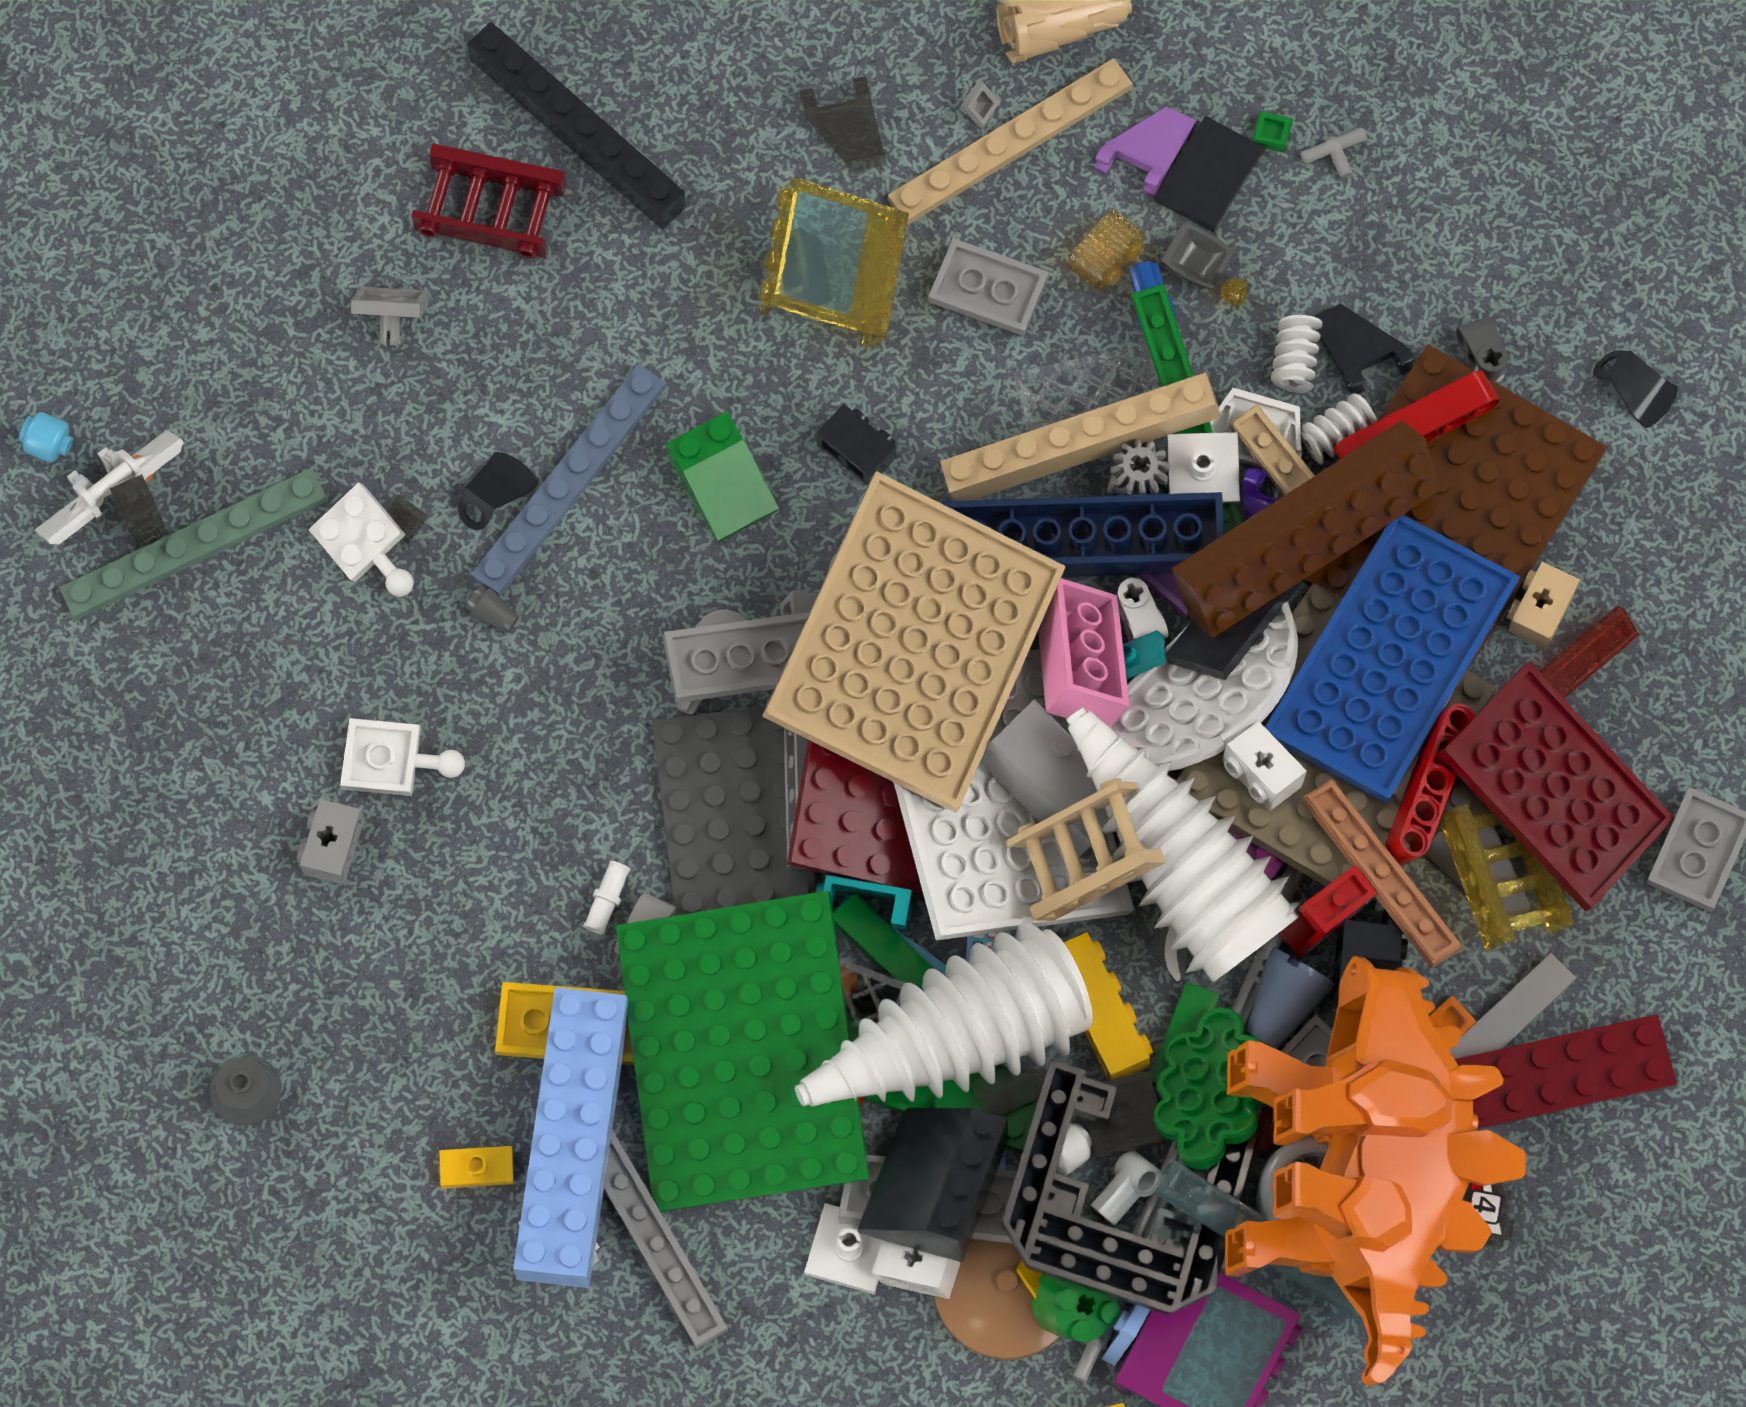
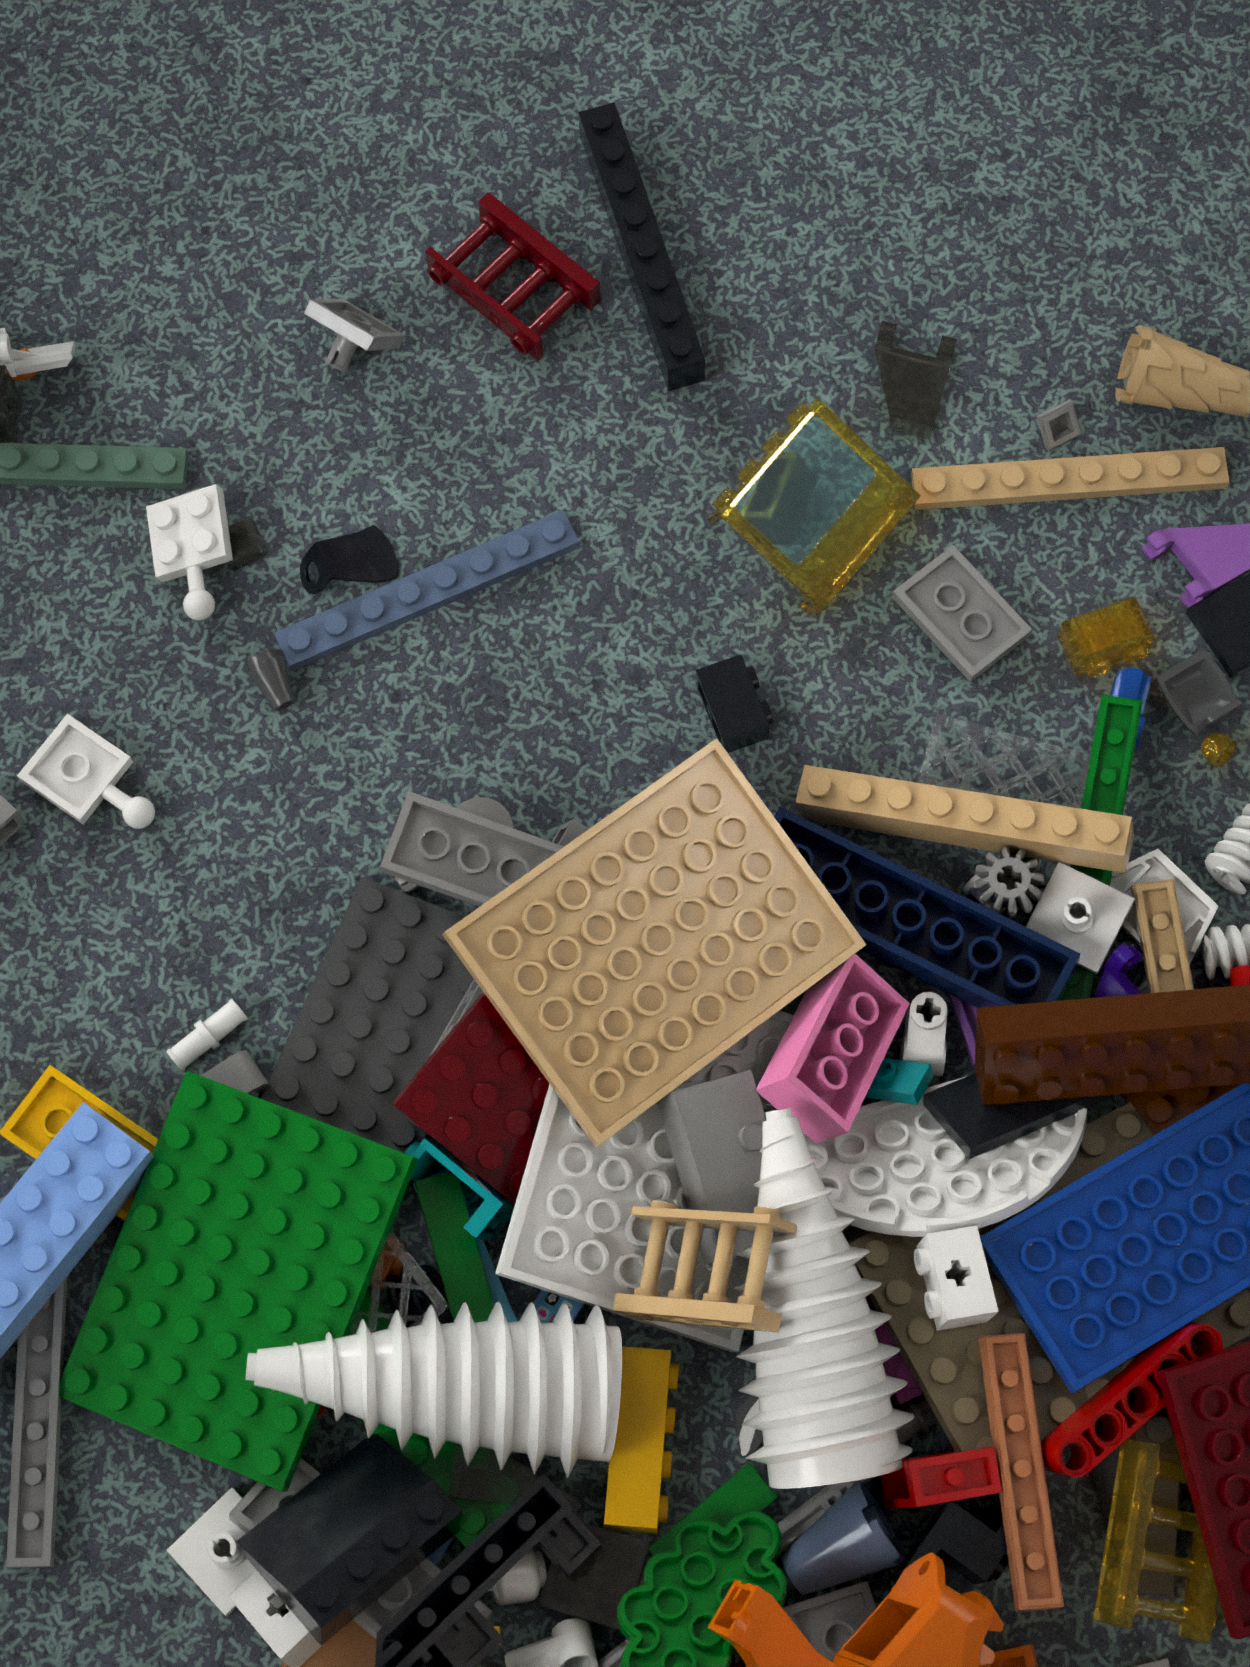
camera: 30 degrees right, 0 degrees up
green slope [666,411,779,542] -> none

